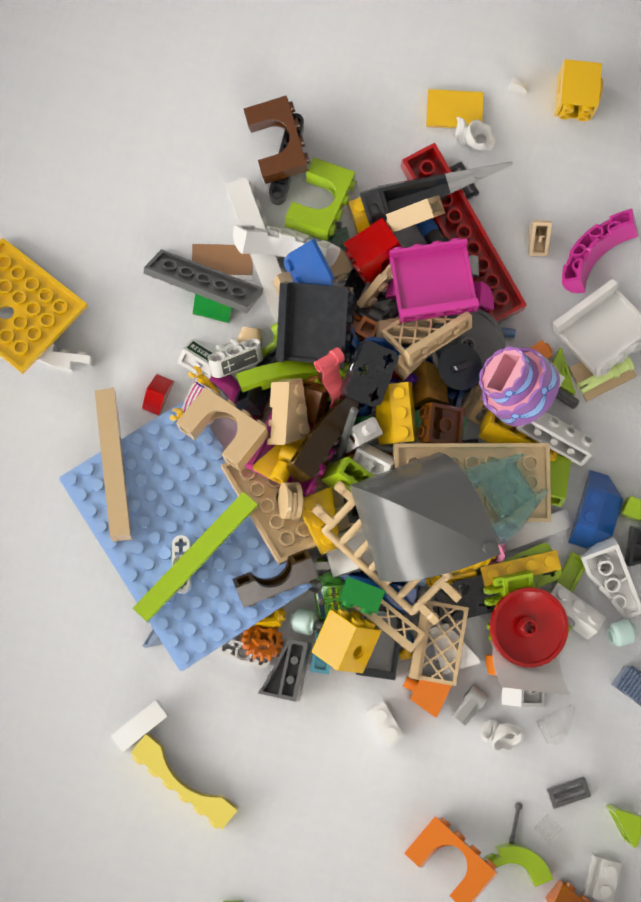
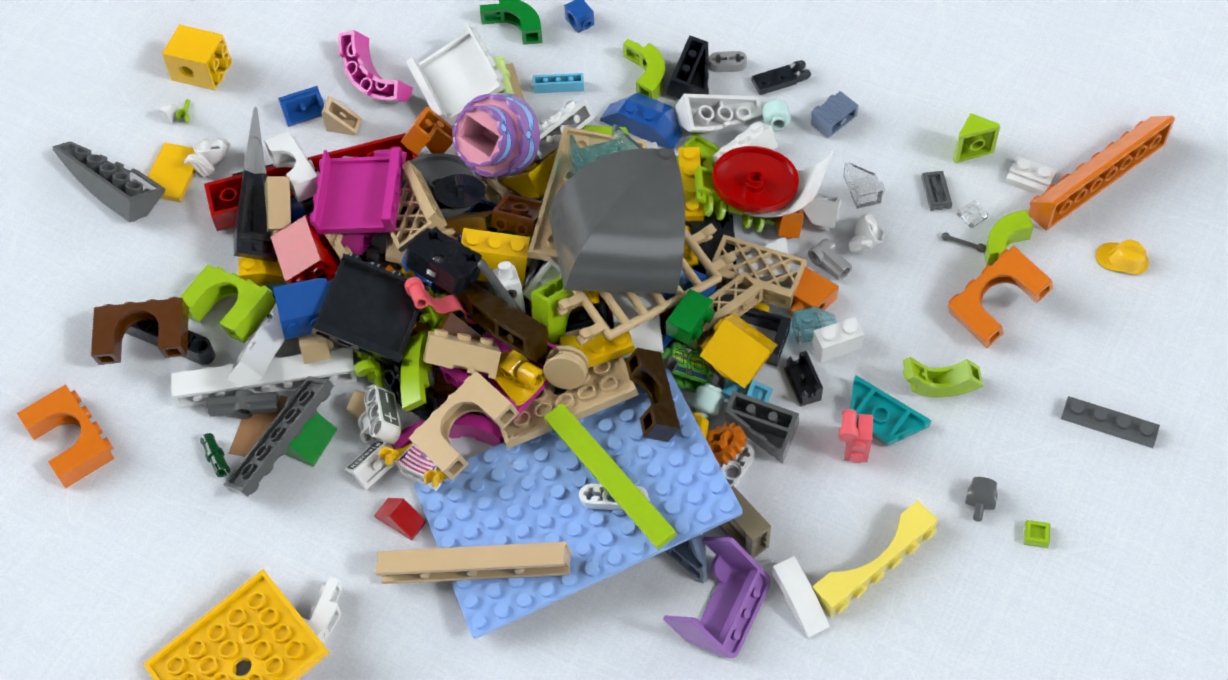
camera: 75 degrees left, 25 degrees down
none -> orange arch [16,384,115,489]
none -> dark grey wedge [53,141,165,222]
none -> lime hand [175,99,191,122]
none -> dark green pin [200,433,230,477]
none -> dark grey piece [207,389,280,419]
none -> white arch [264,131,320,202]
none -> blue hinge [278,86,324,127]
none -> orange brick [400,106,453,154]
none -> medium azure piece [533,73,584,93]
none -> medium lavender windscreen [663,537,770,658]
none -> dark tan window [719,486,771,559]
none -> black hinge [784,351,823,407]
none -> clear light blue slope [792,307,837,344]
none -> coral hinge [839,409,873,463]
none -> teal wing [850,375,932,447]
none -> lime arch [903,357,983,397]
none -> dark grey piece [965,477,998,522]

